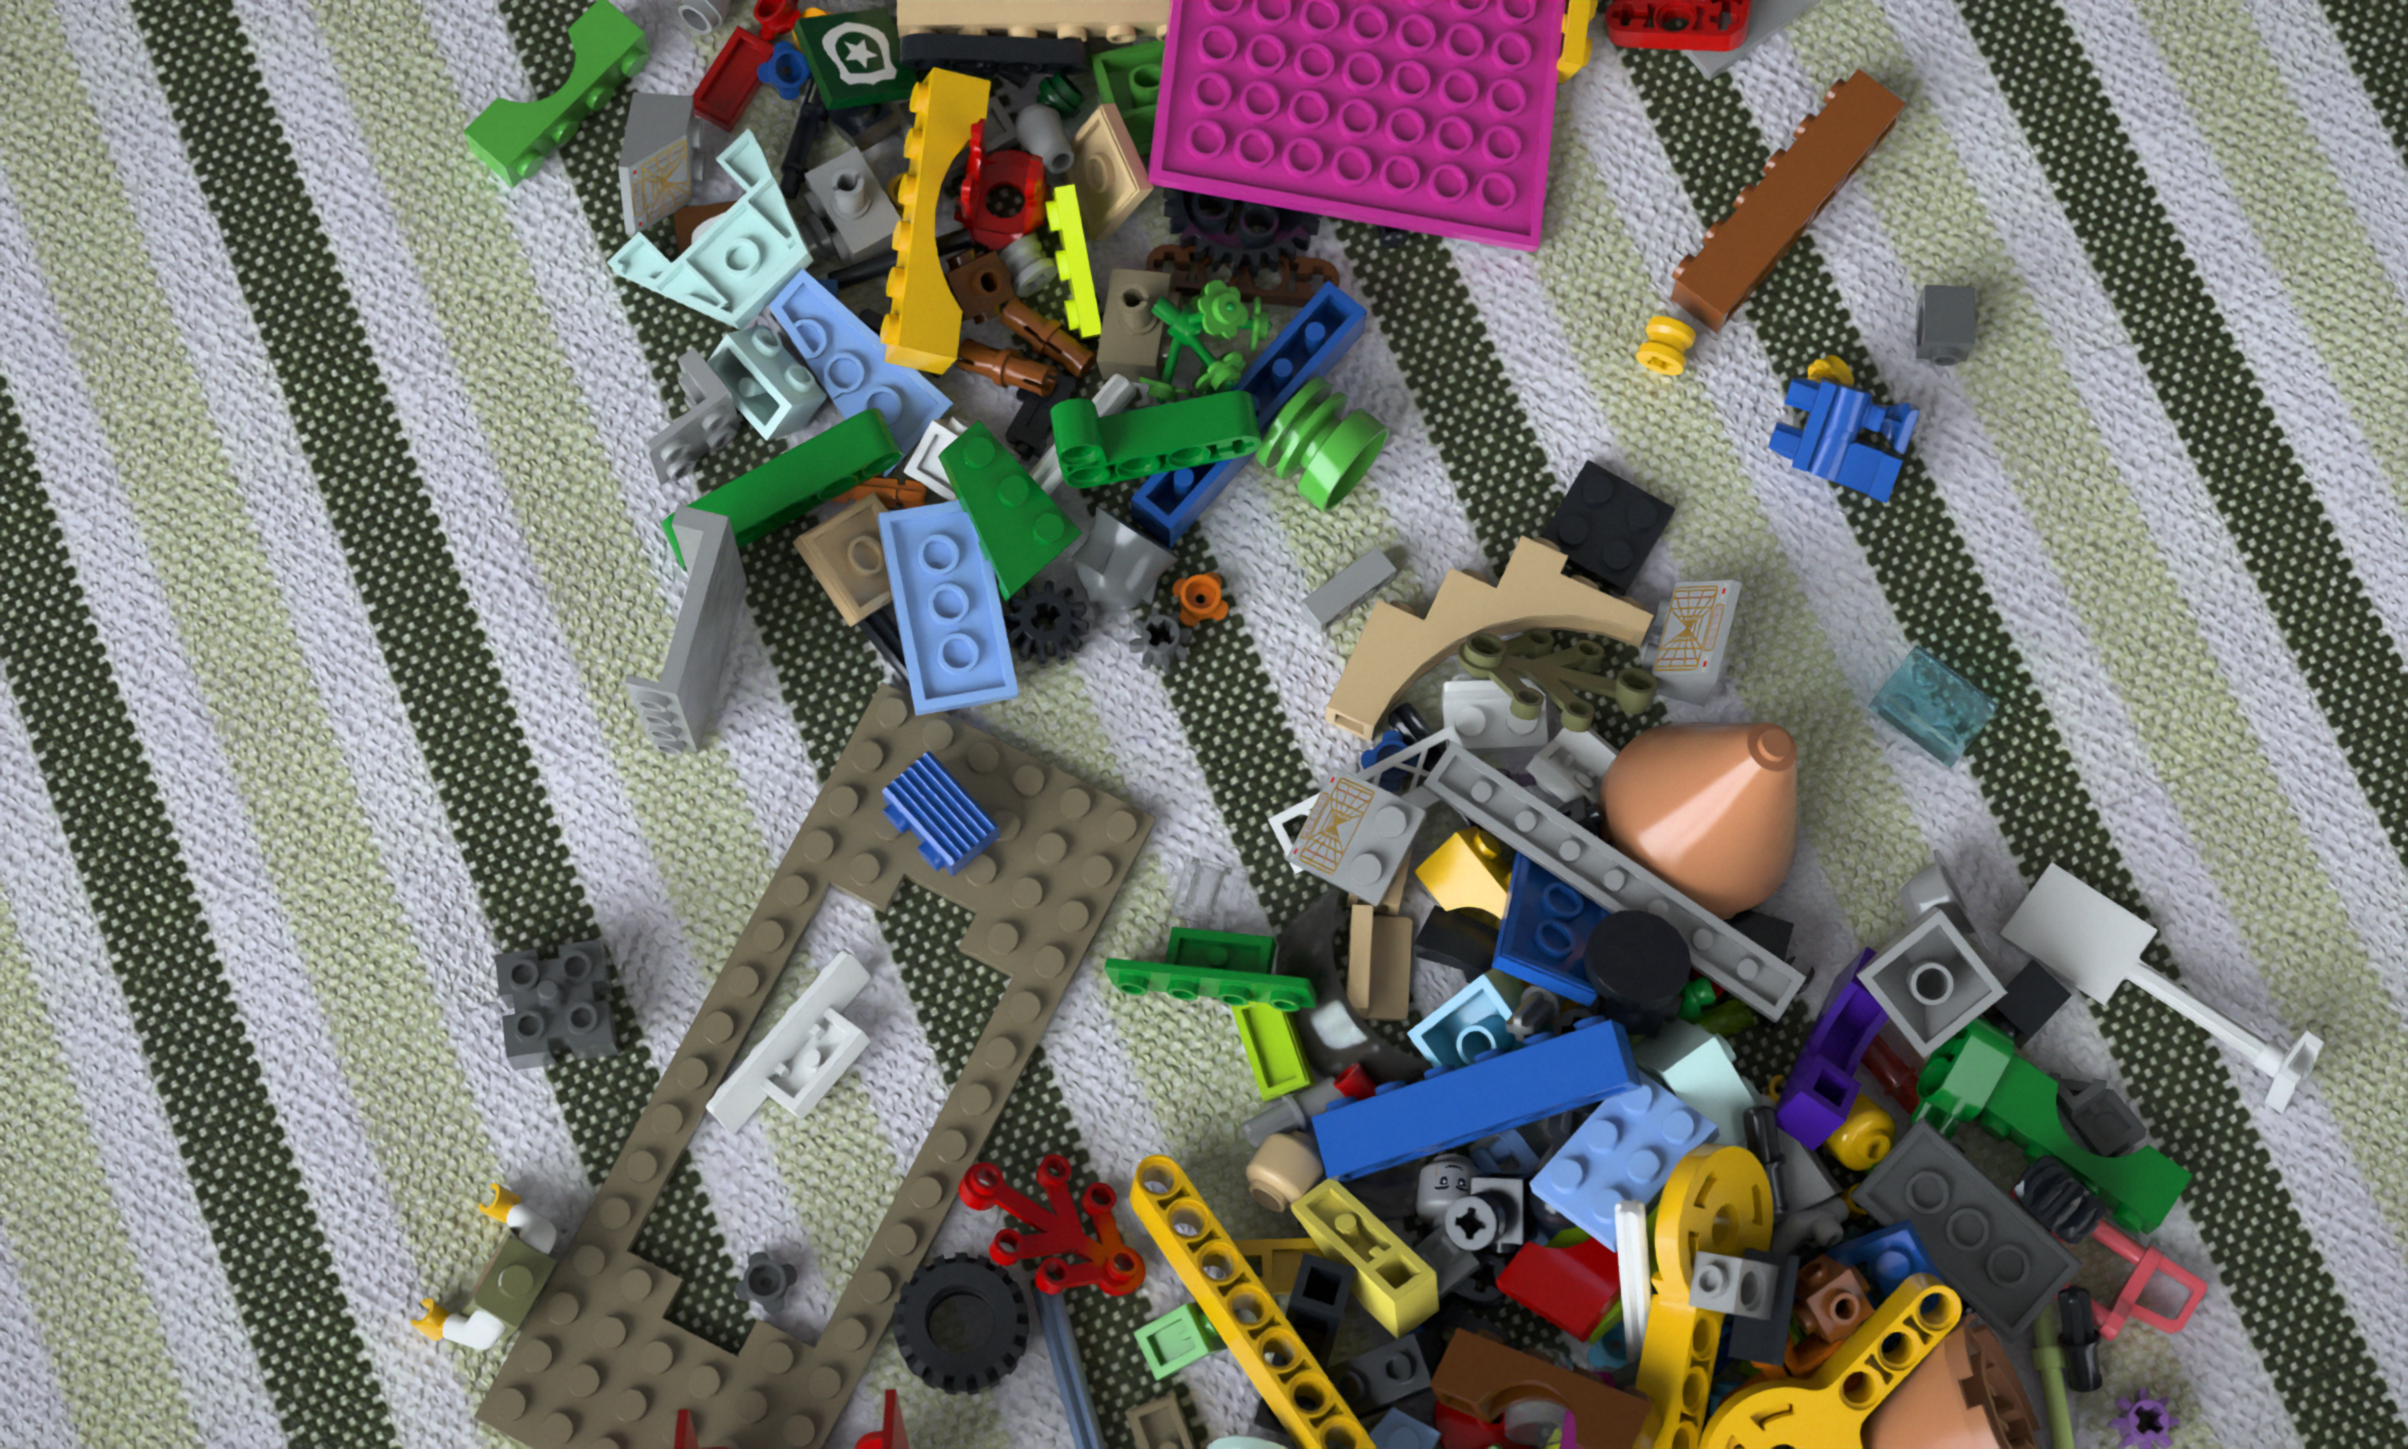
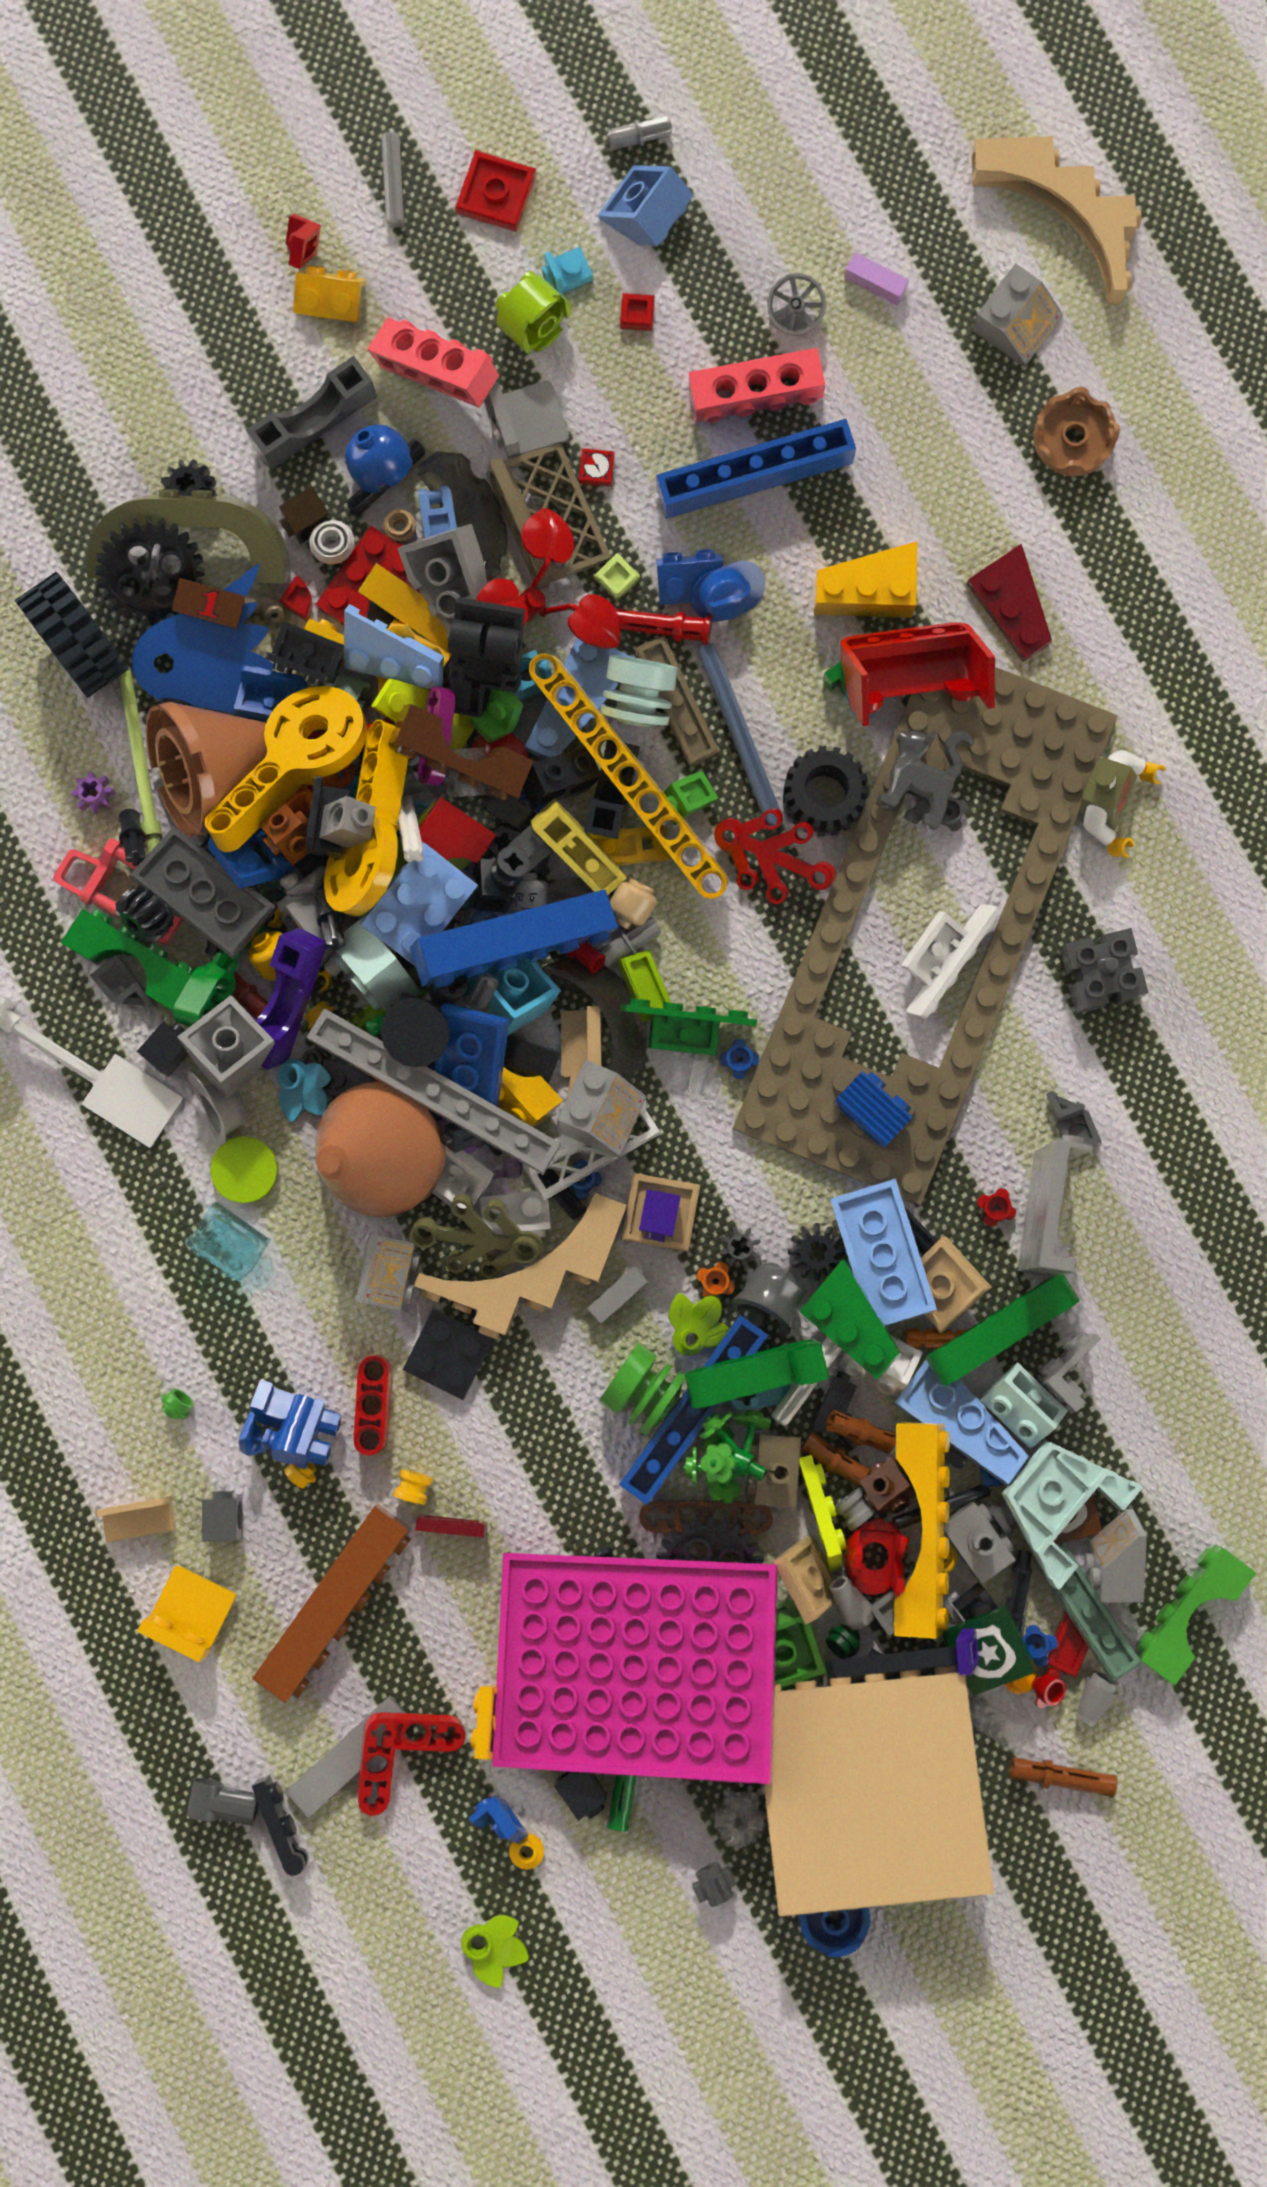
camera: 175 degrees left, 10 degrees up
none -> tan panel [95,1495,176,1543]
none -> yellow bracket [137,1565,237,1662]
none -> bright green plate [161,1388,194,1420]
none -> lime tile [210,1136,278,1204]
none -> medium azure plate [278,1059,332,1122]
none -> yellow plate [304,1001,335,1029]
none -> red beam [353,1355,393,1456]
none -> dark red tile [415,1515,488,1538]
none -> tan plate [622,1173,700,1252]
none -> dark purple brick [639,1189,681,1243]
none -> lime plate [668,1293,730,1356]
none -> blue plate [719,1039,760,1079]
none -> dark grey animal [875,731,974,830]
none -> dark purple tile [956,1628,979,1675]
none -> red plate [977,1188,1016,1227]
none -> sand green tile [1034,1542,1142,1683]
none -> dark grey slope [1046,1091,1102,1148]

